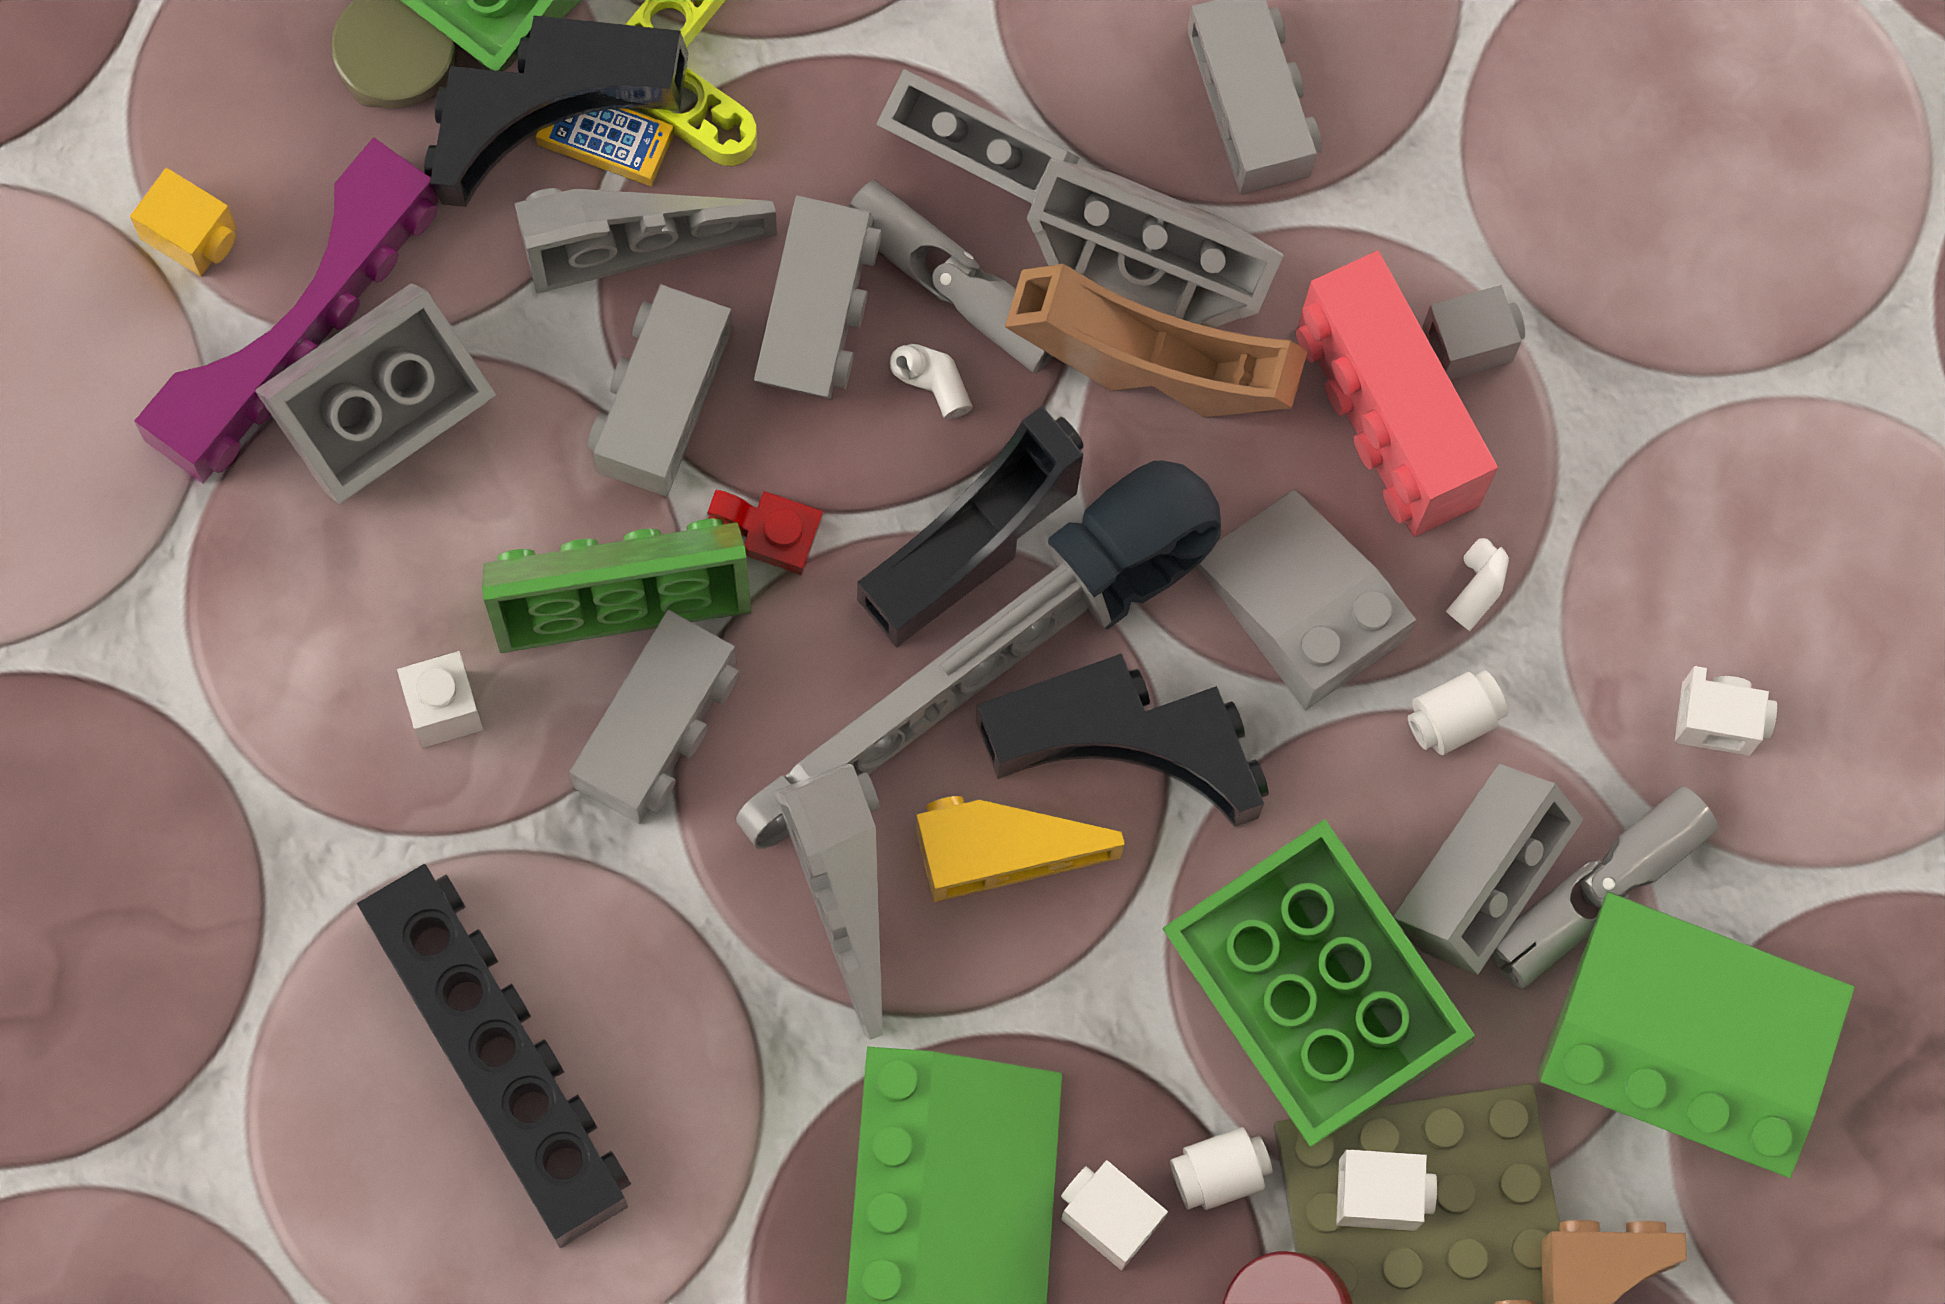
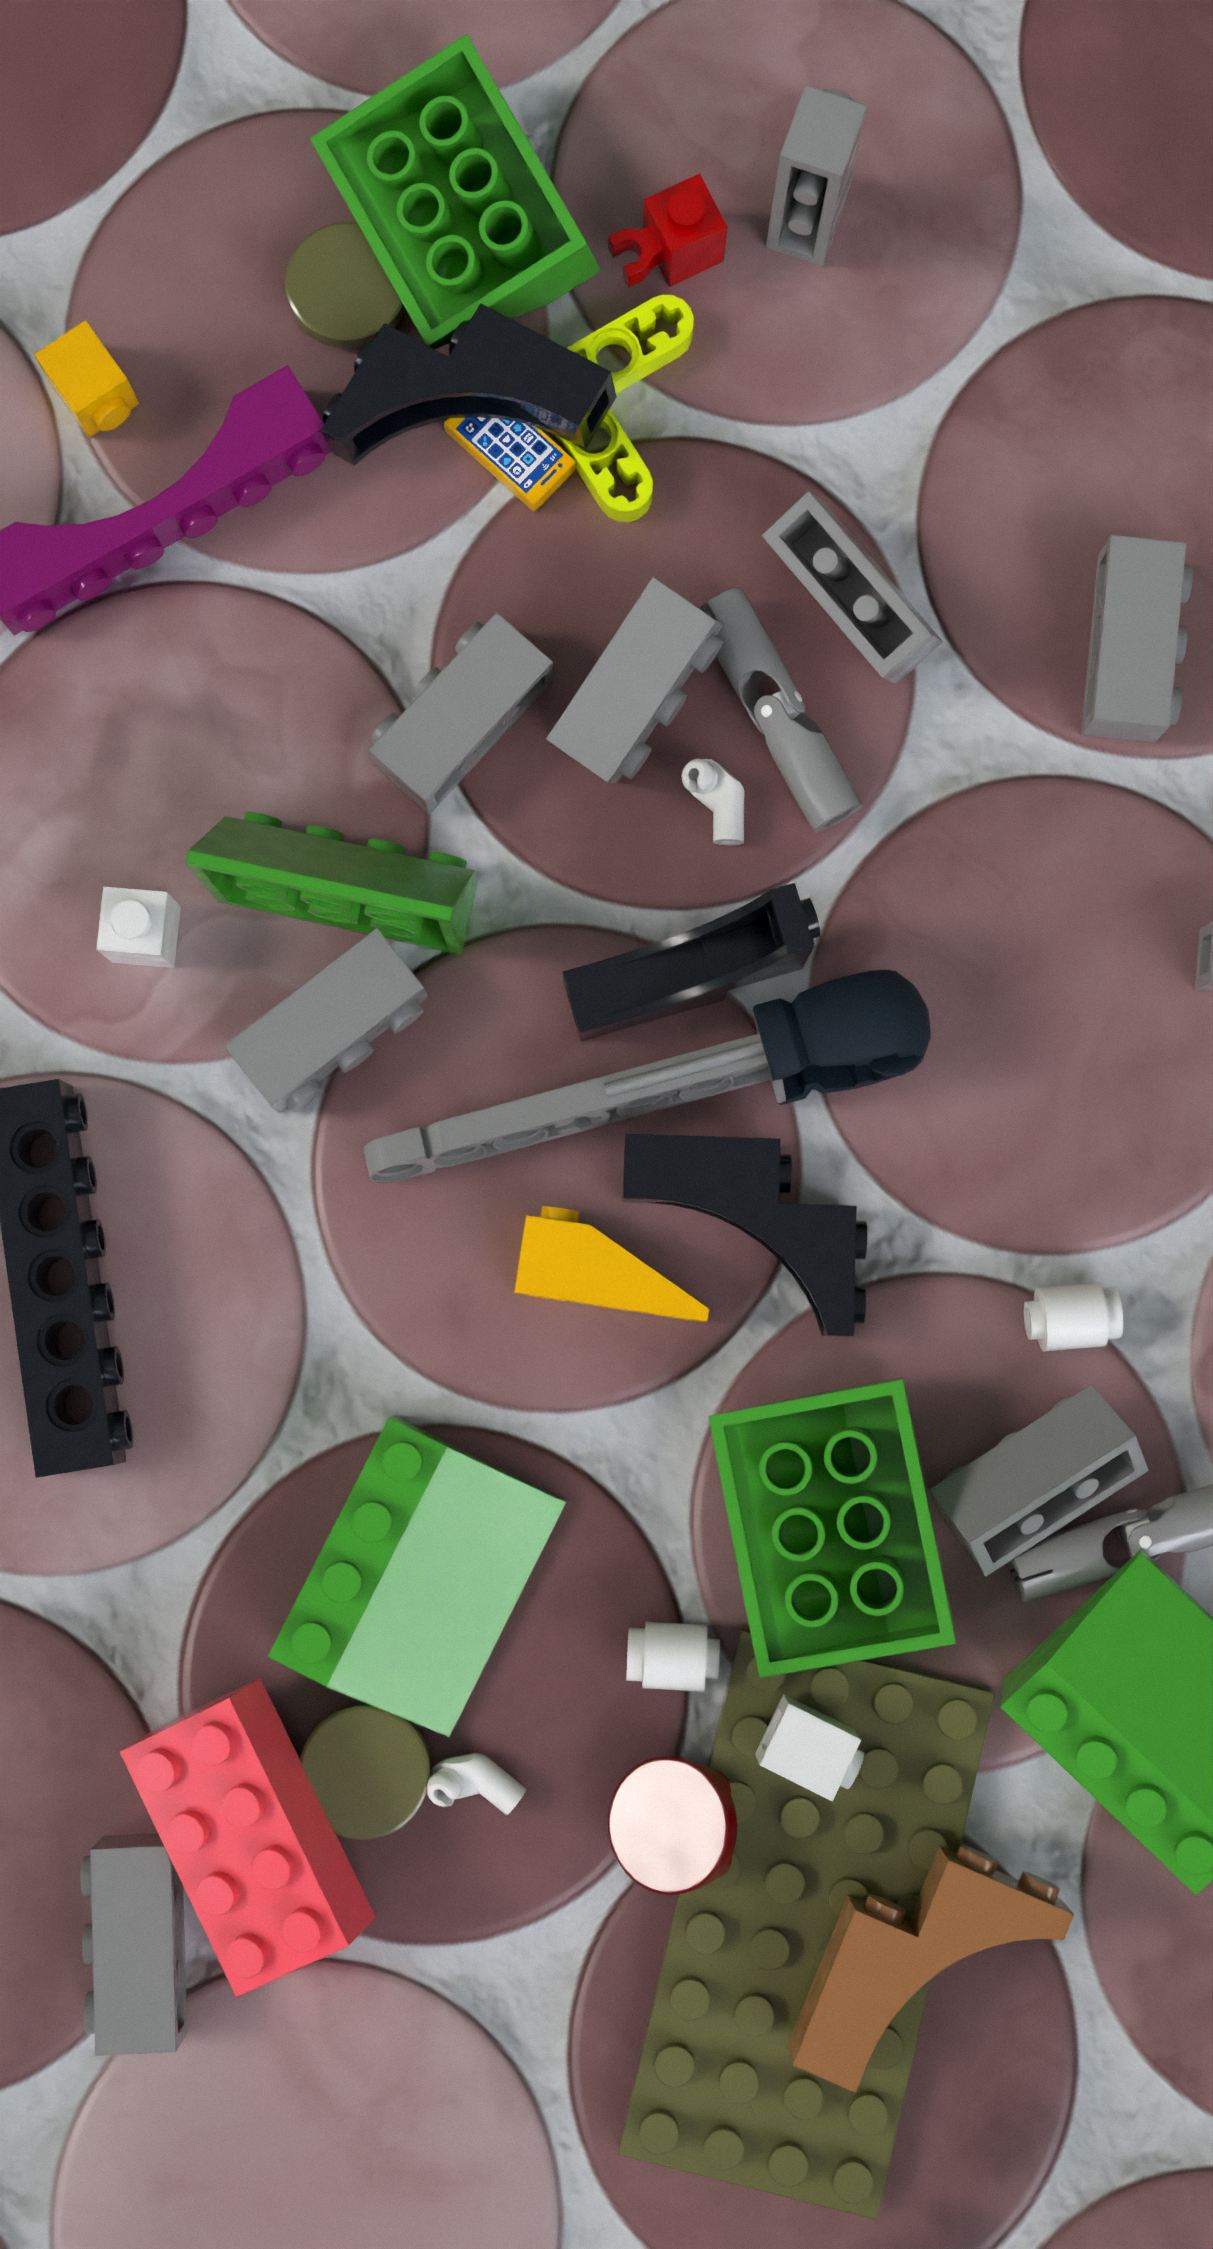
camera: 25 degrees right, 10 degrees up
light grey brick [255,283,497,504] -> none
light grey wedge [514,188,777,294] -> none
red plate [707,489,823,575] -> none
light grey wedge [774,764,883,1040] -> none
medium nougat arch [1005,264,1308,417] -> none
light grey wedge [1027,159,1283,328] -> none
white brick [1061,1160,1168,1271] -> none
light grey slope [1197,489,1416,711] -> none
coral brick [1296,250,1498,537] -> none
white arm [1446,538,1509,631] -> none

